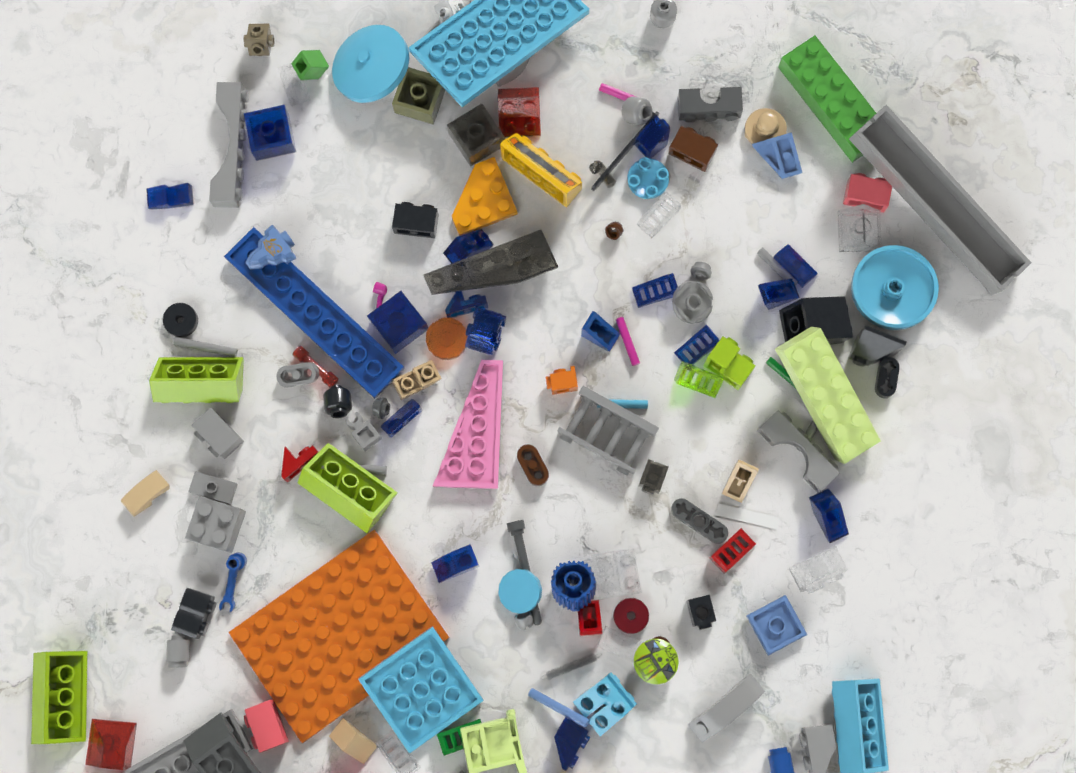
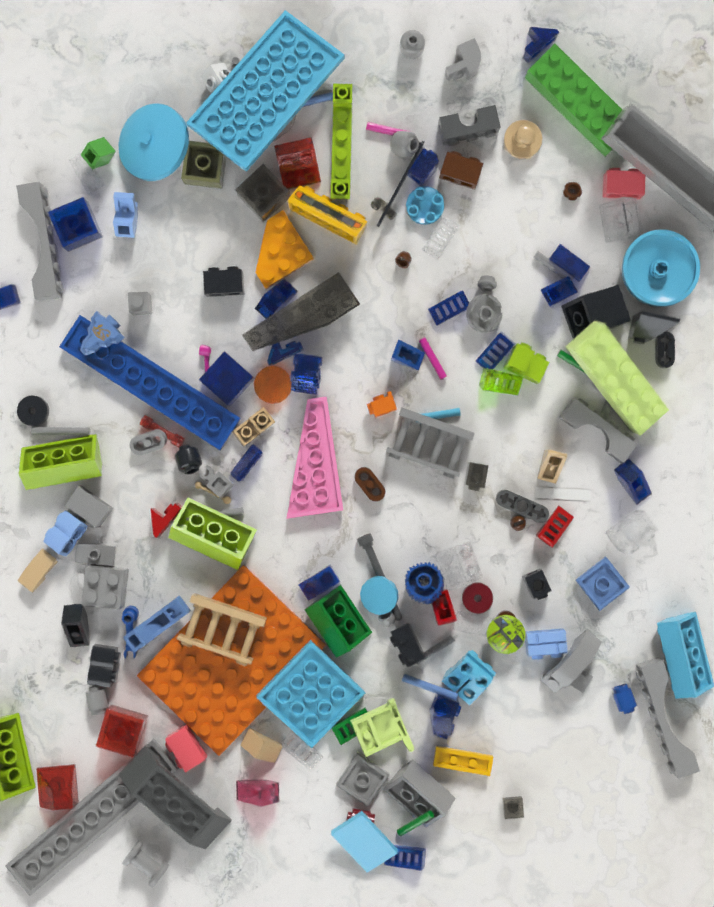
camera: 10 degrees left, 10 degrees up
dark tan brick [243,23,275,56] -> none
dark grey plate [372,397,390,419] -> none
medium blue wing [752,132,802,179] -> none
none -> light blue brick [43,510,88,556]
none -> black slope [61,604,90,647]
none -> clear red brick [95,705,148,758]
none -> light blue brick [113,192,138,238]
none -> medium blue arch [123,595,191,653]
none -> light grey brick [128,292,152,315]
none -> tan fence [177,593,267,666]
none -> tan hinge [195,481,231,504]
none -> medium blue piece [303,92,333,107]
none -> green slope [304,585,372,658]
none -> lime slope [331,83,352,200]
none -> black brick [390,623,427,667]
none -> clear blue slope [429,705,453,737]
none -> light grey brick [445,38,481,80]
none -> reddish brown hinge [510,515,526,531]
none -> clear blue slope [523,27,559,63]
none -> light blue brick [525,628,568,660]
none -> reddish brown plate [563,182,582,201]
none -> light grey plate [570,671,593,693]

